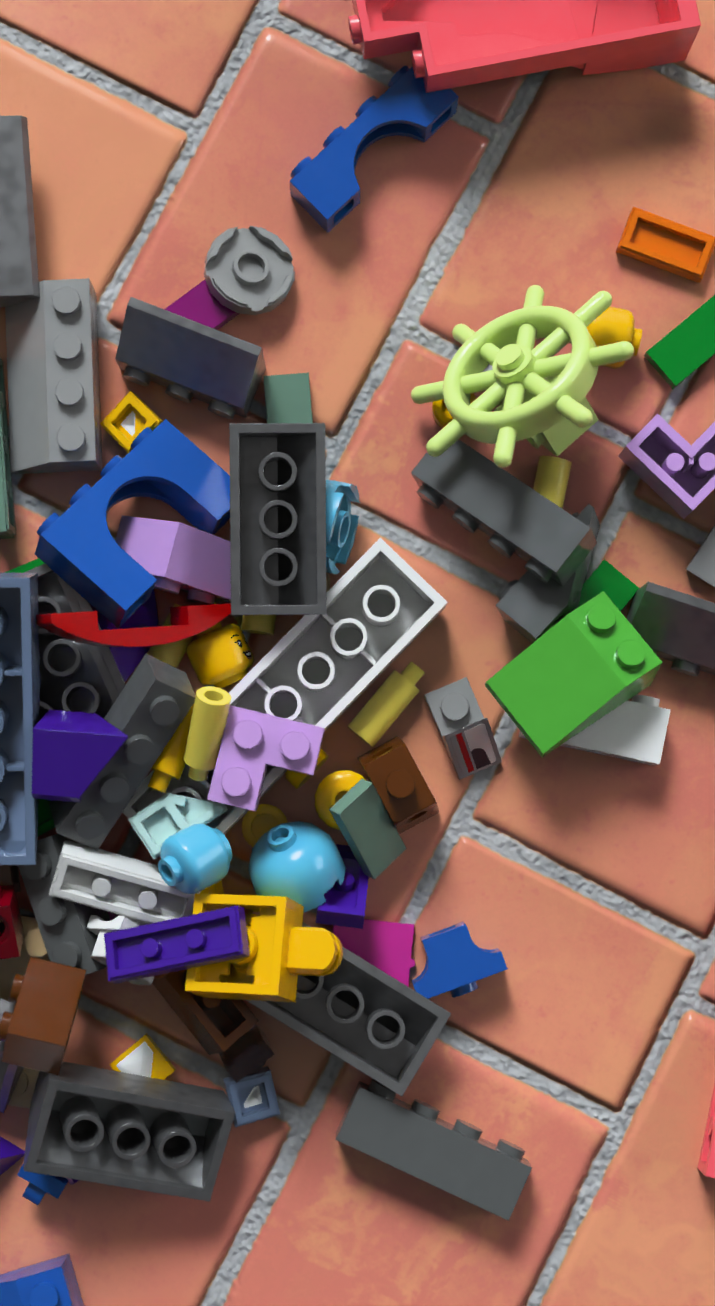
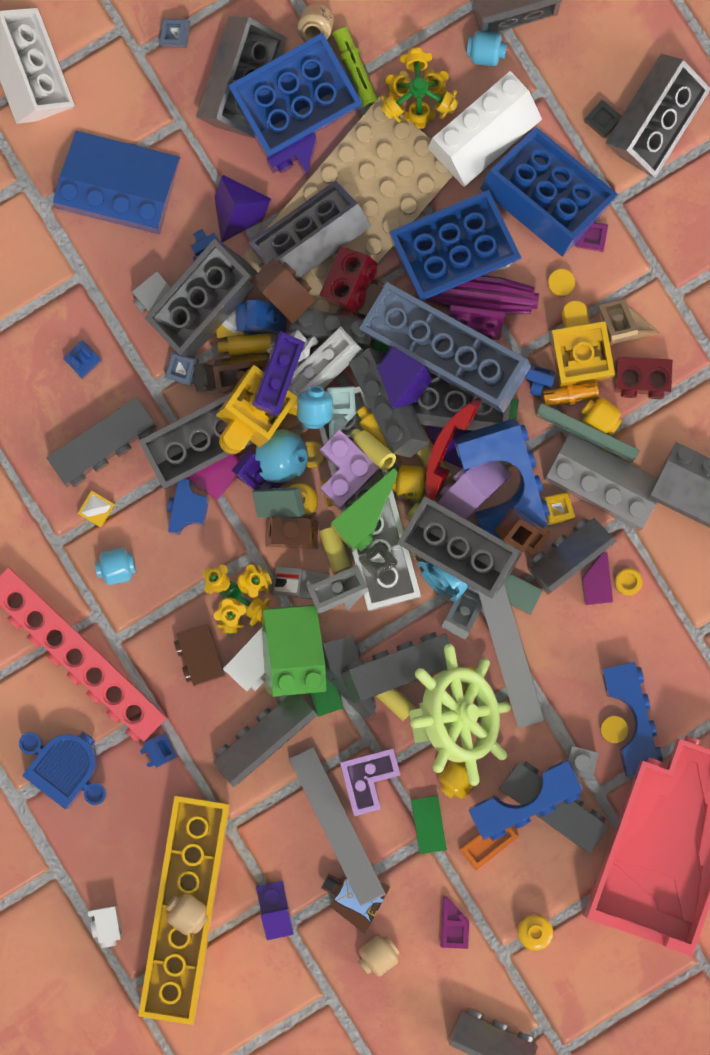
camera: 125 degrees right, 0 degrees up
light grey tile [204,226,295,315] -> none
none -> blue tile [63,340,102,379]
none -> tile [77,490,115,528]
none -> medium azure head [95,547,136,585]
none -> light grey brick [132,272,171,314]
none -> reddish brown brick [174,623,226,686]
none -> yellow plant [202,564,272,636]
none -> yellow cylinder [218,333,272,356]
none -> blue brick [237,299,286,334]
none -> light grey slope [307,565,368,614]
none -> bright green slope [331,469,398,552]
none -> clear smoke tile [359,541,398,580]
none -> light grey slope [441,591,482,640]
none -> blue arch [468,758,583,841]
none -> light grey tile [478,584,544,728]
none -> reddish brown brick [495,507,550,555]
none -> dark grey brick [499,761,609,854]
none -> light grey brick [567,746,599,779]
none -> yellow tile [600,716,628,743]
none -> yellow tile [614,568,642,596]

